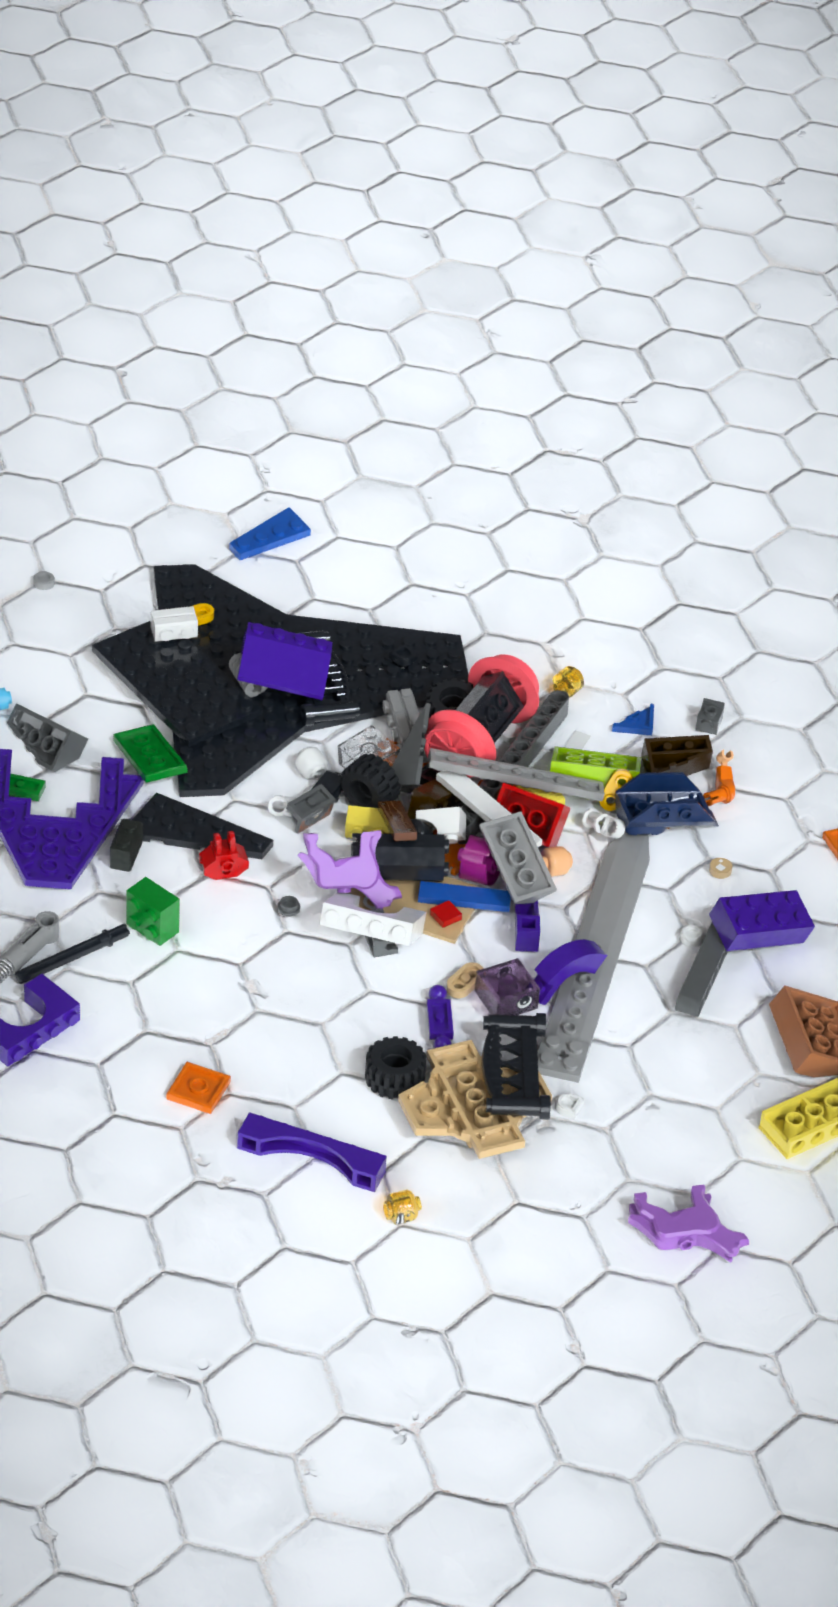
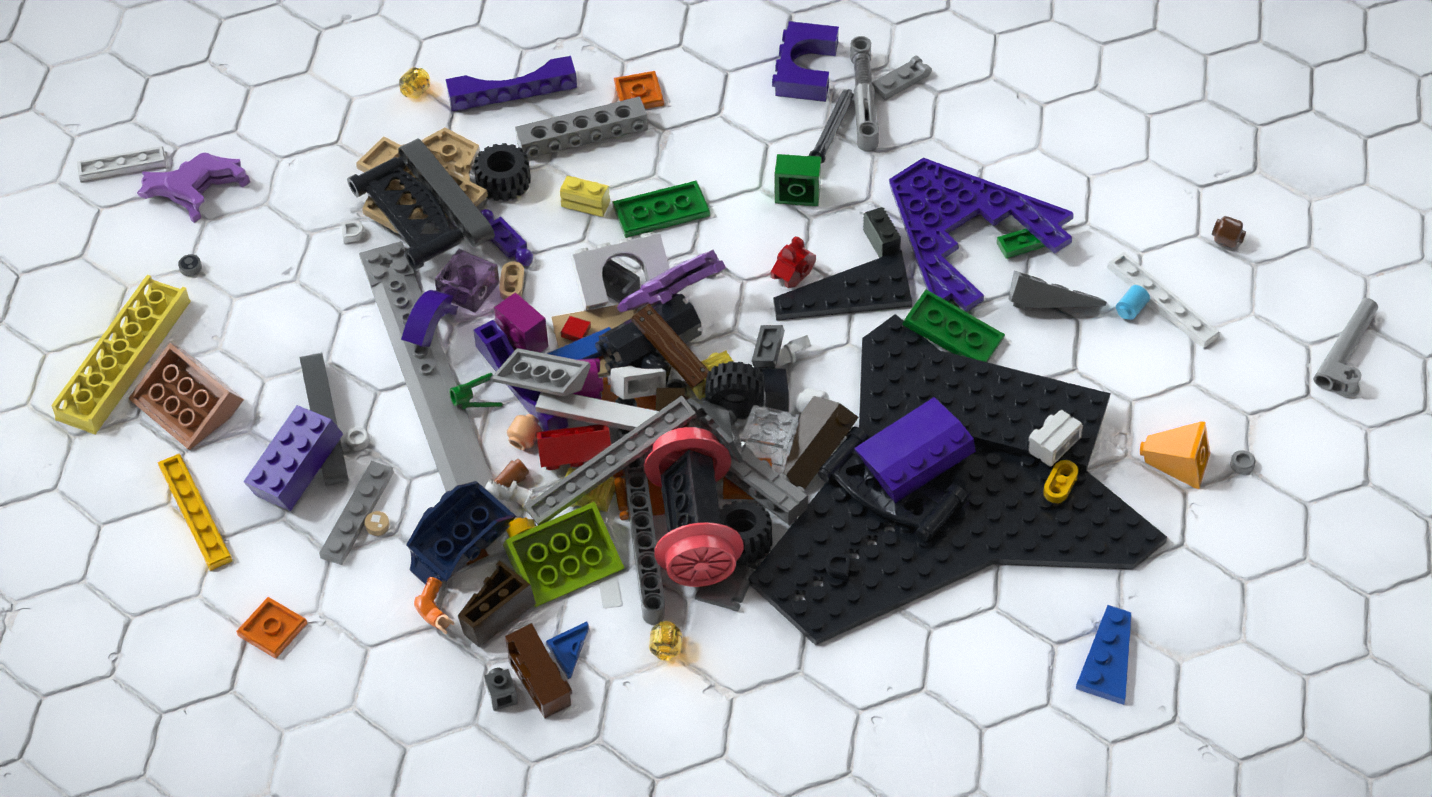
camera: 150 degrees right, 10 degrees up
none -> white tile [76,146,167,182]
none -> dark grey tile [178,254,202,276]
none -> light grey plate [319,461,394,565]
none -> dark grey beam [398,138,495,248]
none -> green plant [449,373,503,409]
none -> dark orange cone [493,458,529,488]
none -> magenta brick [494,292,549,353]
none -> reddish brown wedge [505,623,573,719]
none -> light grey brick [515,96,648,158]
none -> light yellow brick [560,176,610,217]
none -> green tile [612,180,710,238]
none -> dark brown wedge [783,396,859,490]
none -> light orange slope [1139,421,1211,489]

